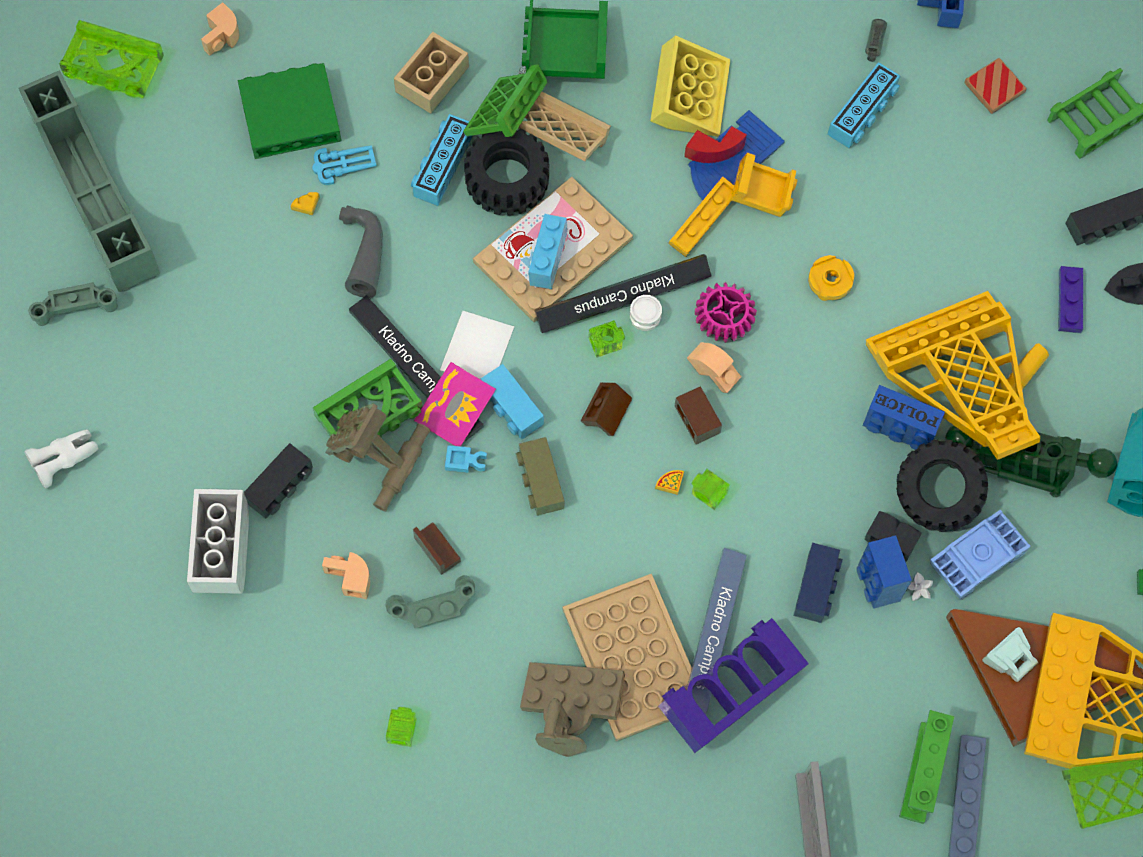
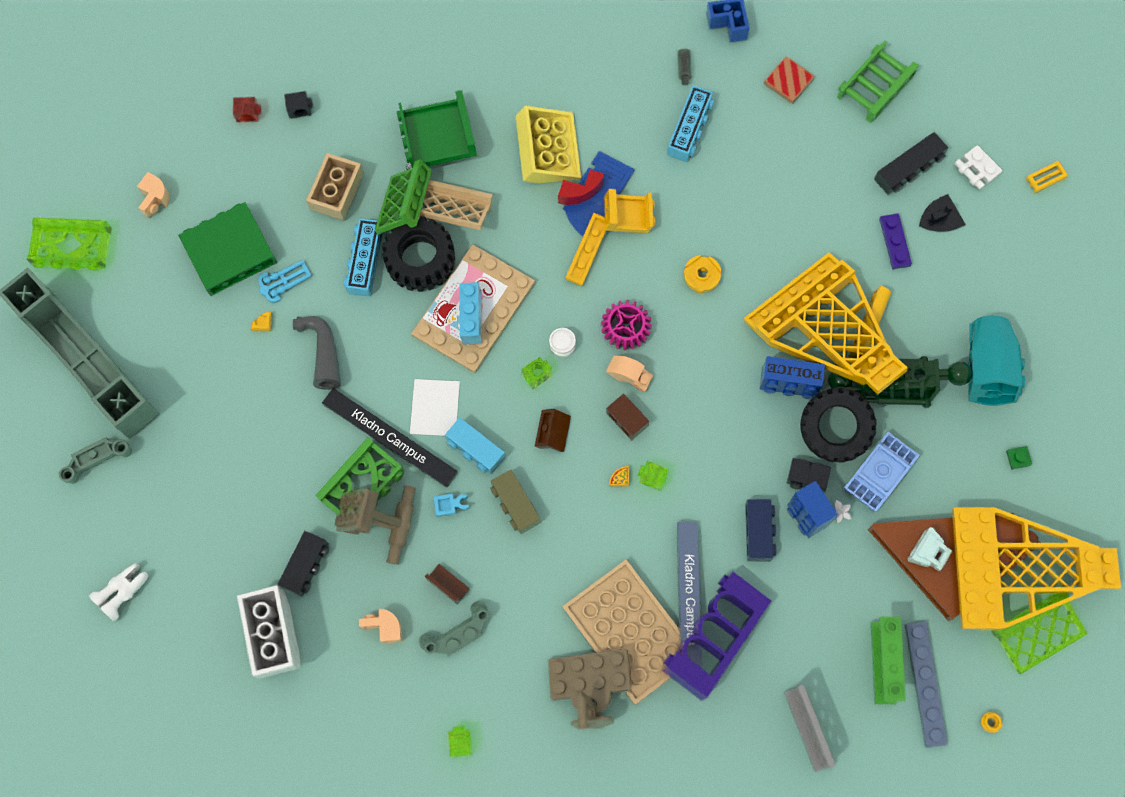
camera: 10 degrees left, 5 degrees up
dark pink sticker [414,362,496,447] -> none
black tile [534,254,711,333] -> none

